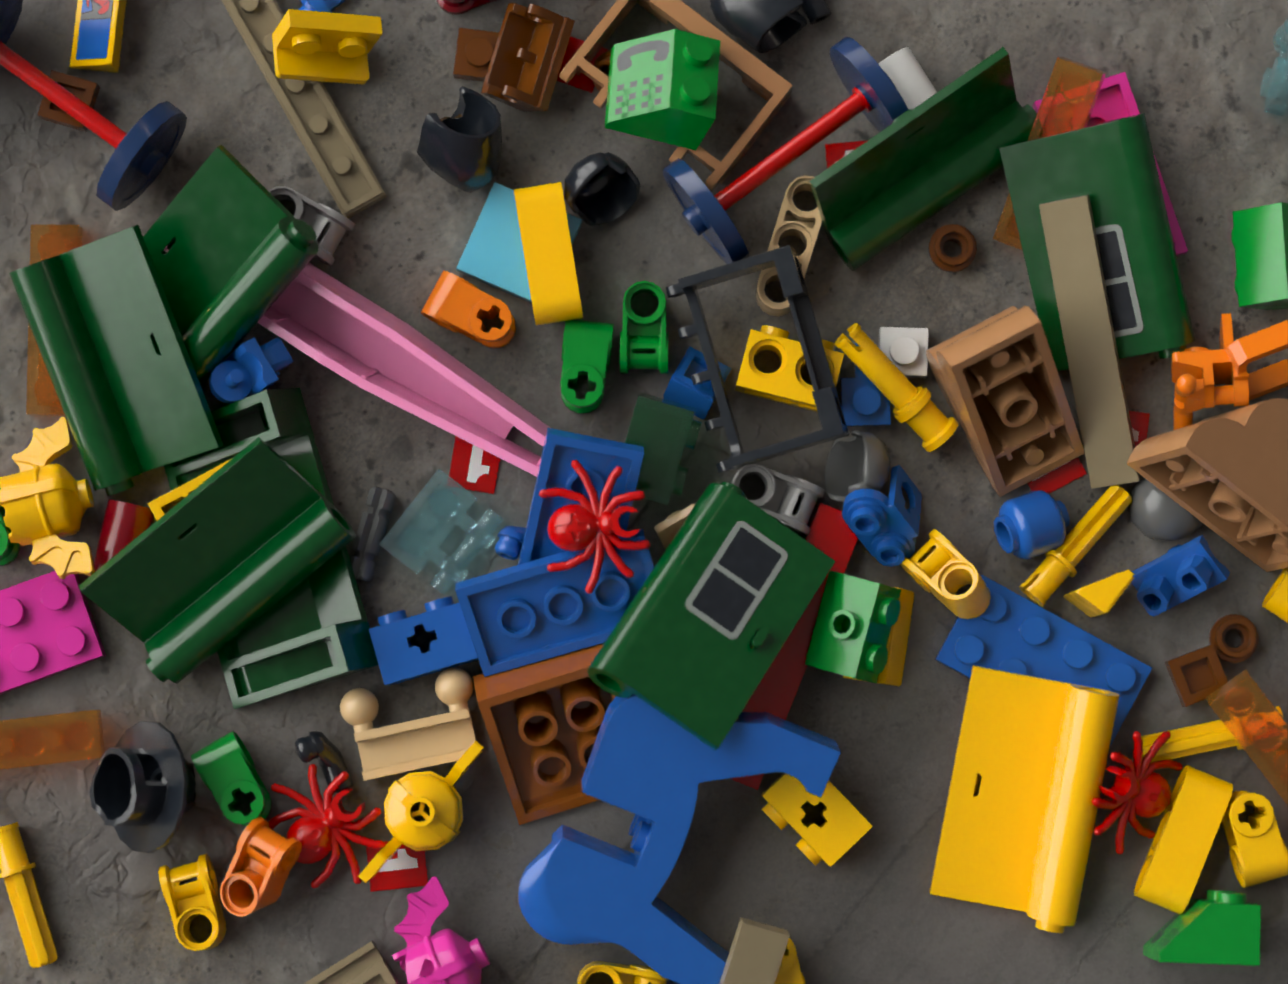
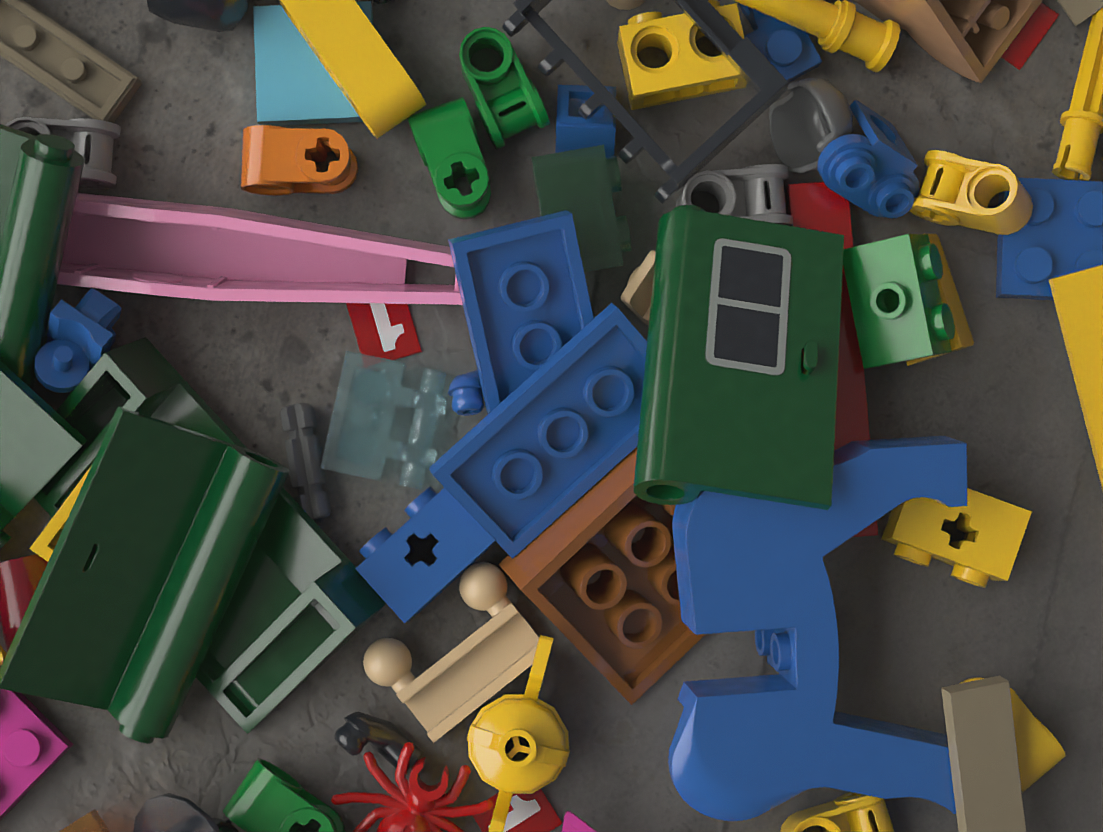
camera: 30 degrees left, 0 degrees up
red animal [539,460,650,594] -> none
blue head [994,490,1070,560] -> none

